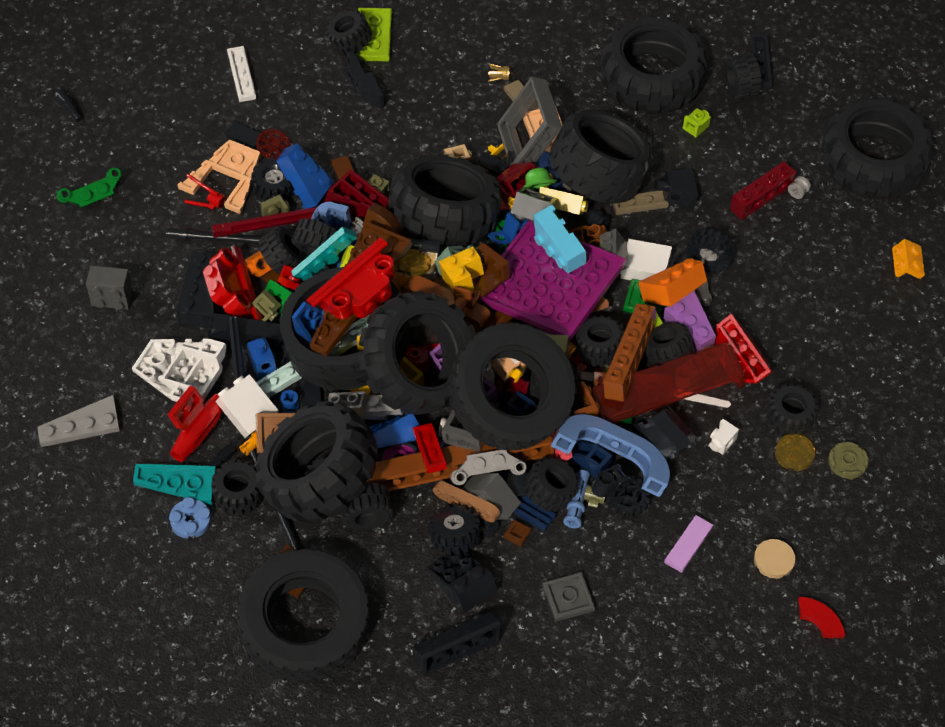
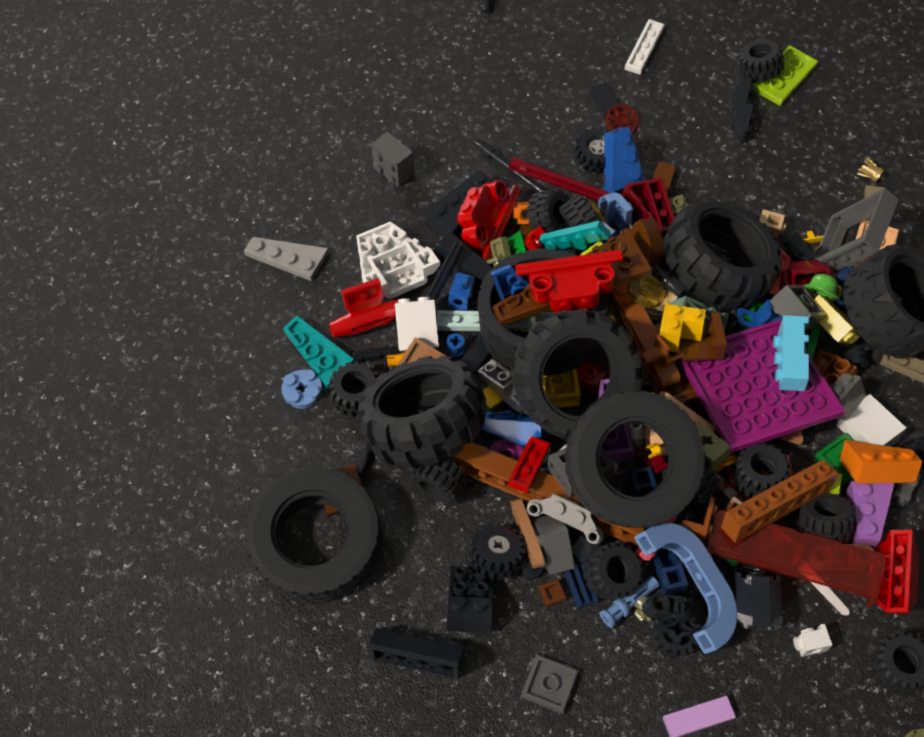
camera: 40 degrees right, 5 degrees up
green plate [56,168,121,208] -> none
light nougat wing [178,140,261,214] -> none
red plant [184,174,226,210] -> none
olive bracket [260,195,290,216] -> none
clear yellow tile [775,434,815,471] -> none

